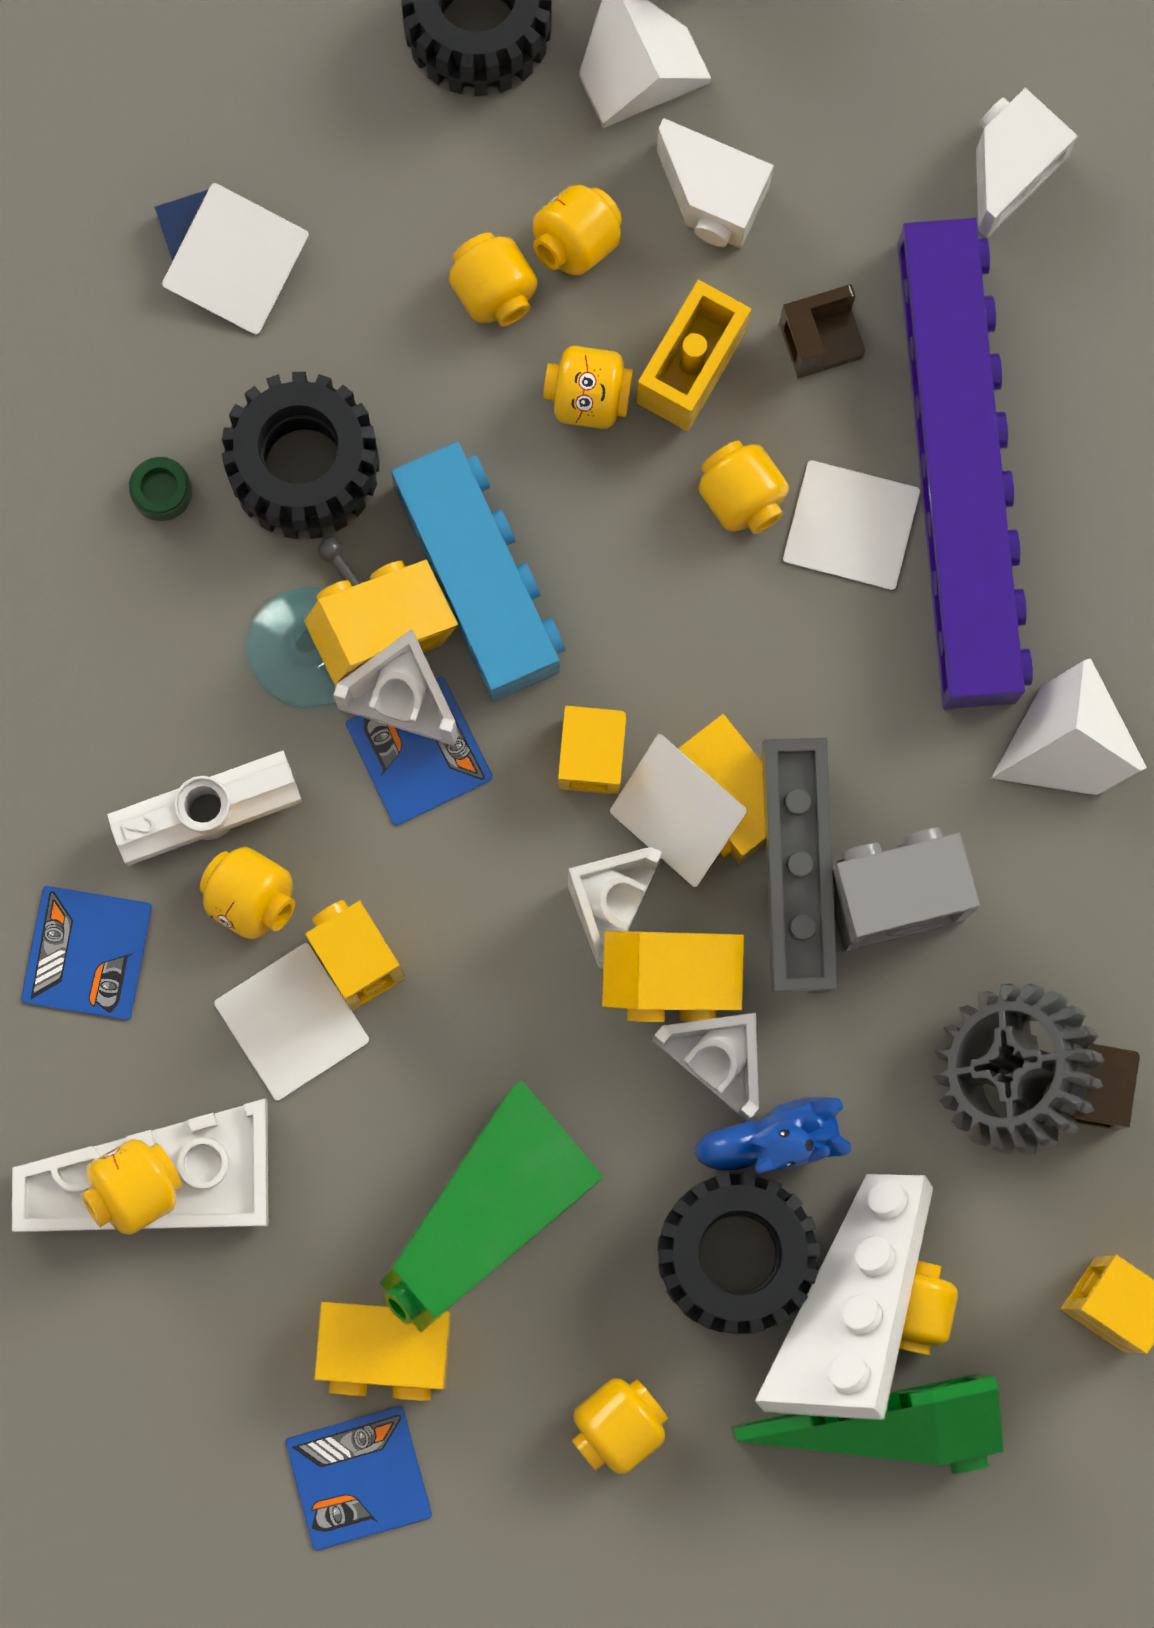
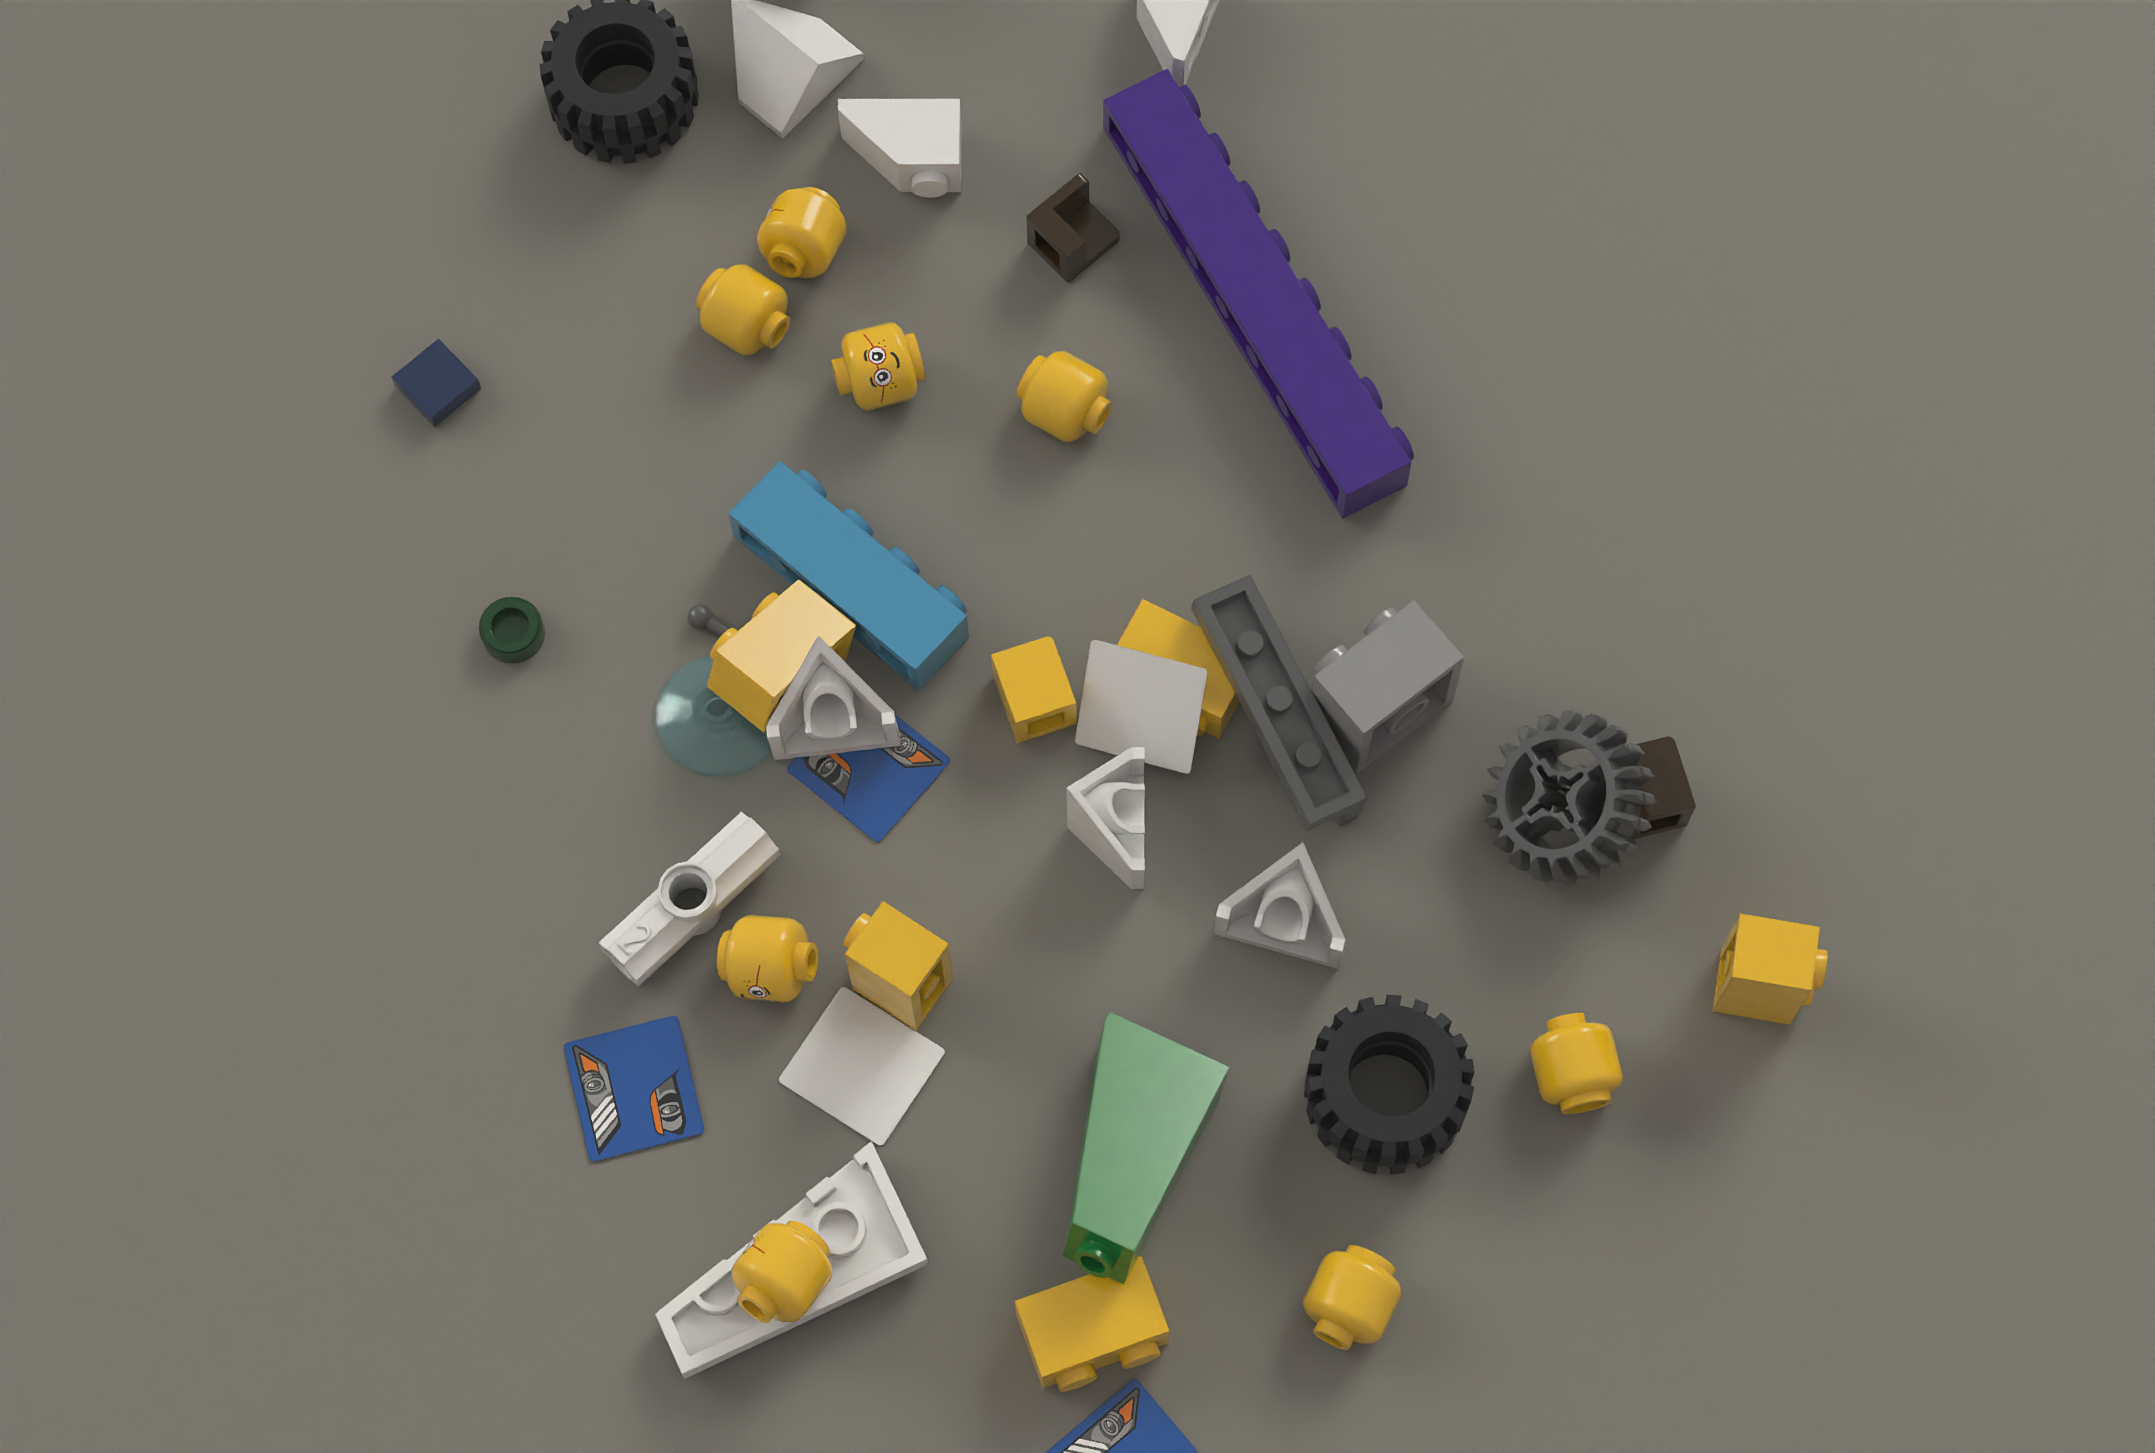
camera: 20 degrees left, 10 degrees down
white sticker [162,183,309,334] -> none
black tyre [221,372,379,539] -> none
yellow brick [602,931,744,1022] -> none
yellow brick [636,279,752,432] -> none
blue animal [695,1097,851,1173] -> none
green wedge [731,1374,1003,1474] -> none
white wing [755,1174,933,1420] -> none
white sticker [783,460,920,590] -> none
white slope [991,658,1147,795] -> none

